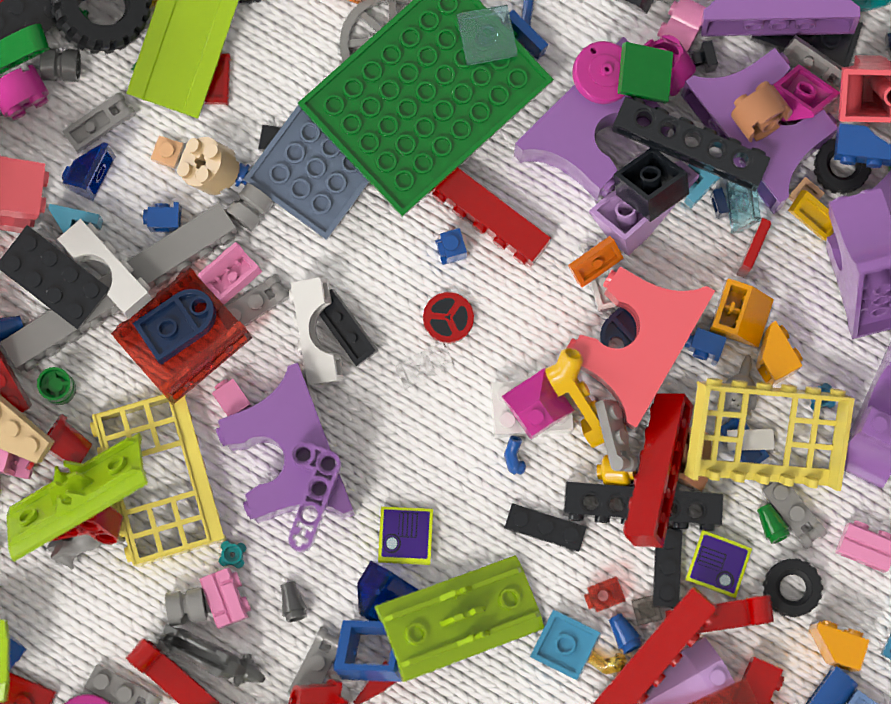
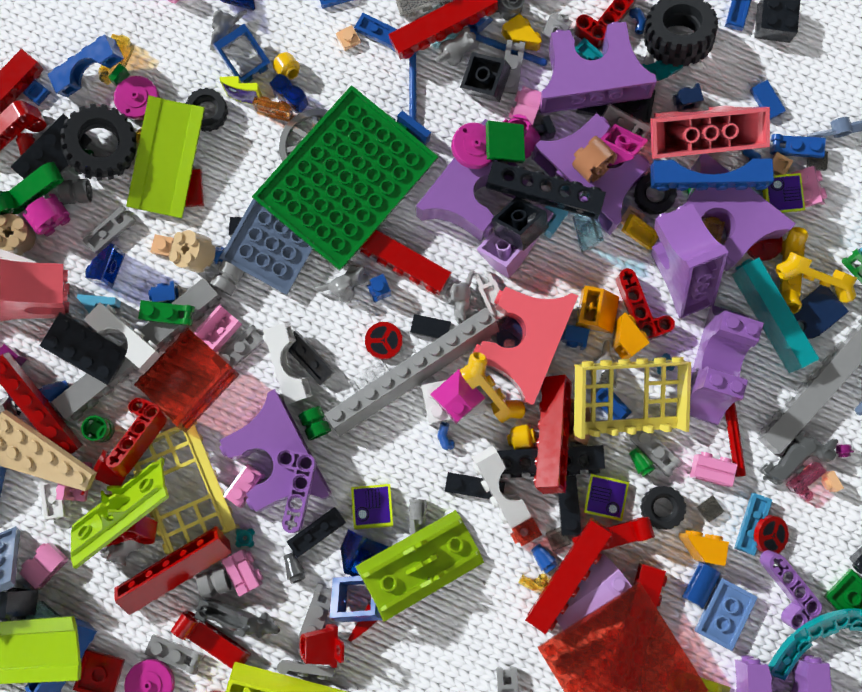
camera: 10 degrees left, 0 degrees up
dark blue tile [133,289,216,365] -> none
bright pink brick [212,379,252,416] -> none
clear light blue plate [457,5,518,66] -> none
dark azure plate [530,609,601,681] -> none
orange plate [568,236,624,288] -> none
light grey plate [595,400,638,472] -> none
dark blue tile [710,187,730,219] -> none
white sticker [727,429,774,451] -> none
red tile [736,218,772,278] -> none
none -> red beam [106,398,167,477]
none -> red brick [114,526,232,615]
none -> green plate [138,300,195,326]
none -> bright pink brick [224,463,266,508]
none -> black plate [286,507,347,558]
none -> green wheel [298,406,332,441]
none -> light grey animal [314,262,368,302]
none -> light grey brick [324,307,499,437]
none -> light grey hinge [409,499,427,534]
none -> black tile [410,314,451,339]
none -> light grey animal [445,270,479,324]
none -> white arch [472,446,532,529]
none -> red beam [616,268,675,341]
none -> clear smoke tile [696,495,725,523]

